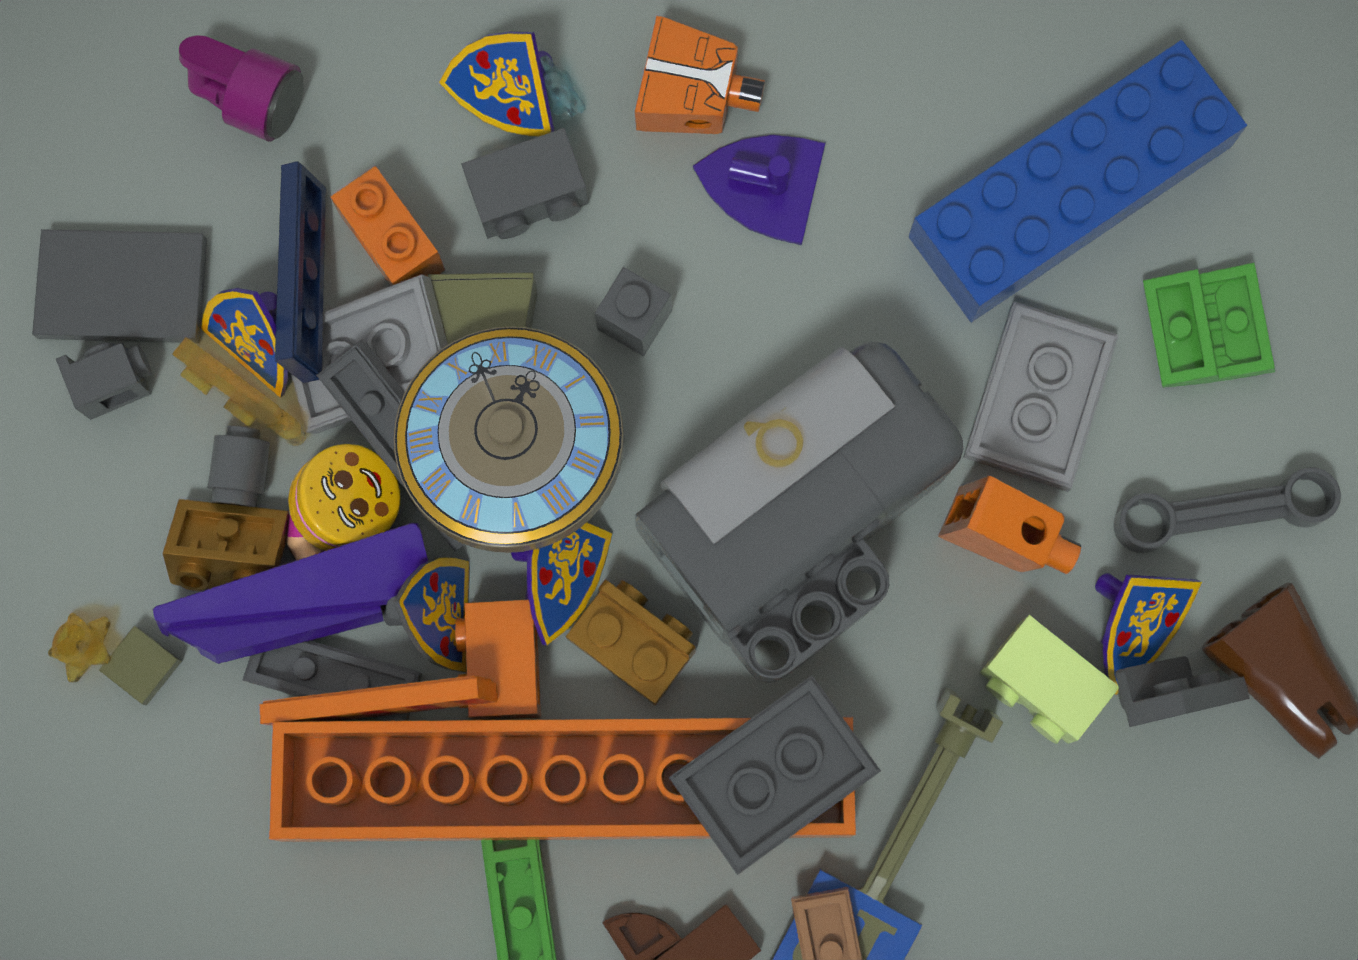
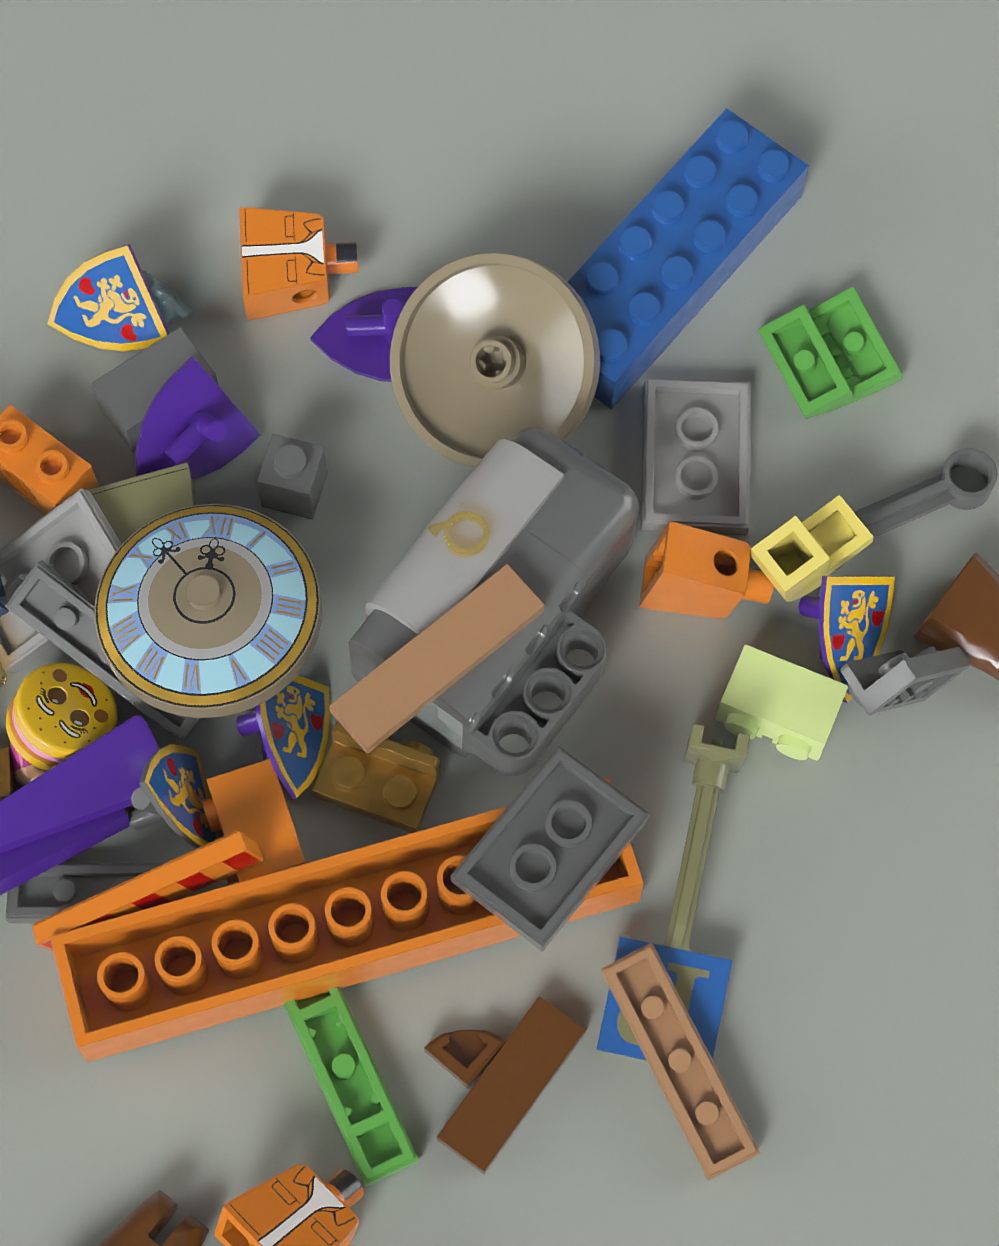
camera: 20 degrees left, 10 degrees down
none -> dark purple shield [136,357,261,479]
none -> medium nougat tile [329,564,545,754]
none -> dark tan dish [390,253,600,468]
none -> light yellow brick [751,495,873,602]

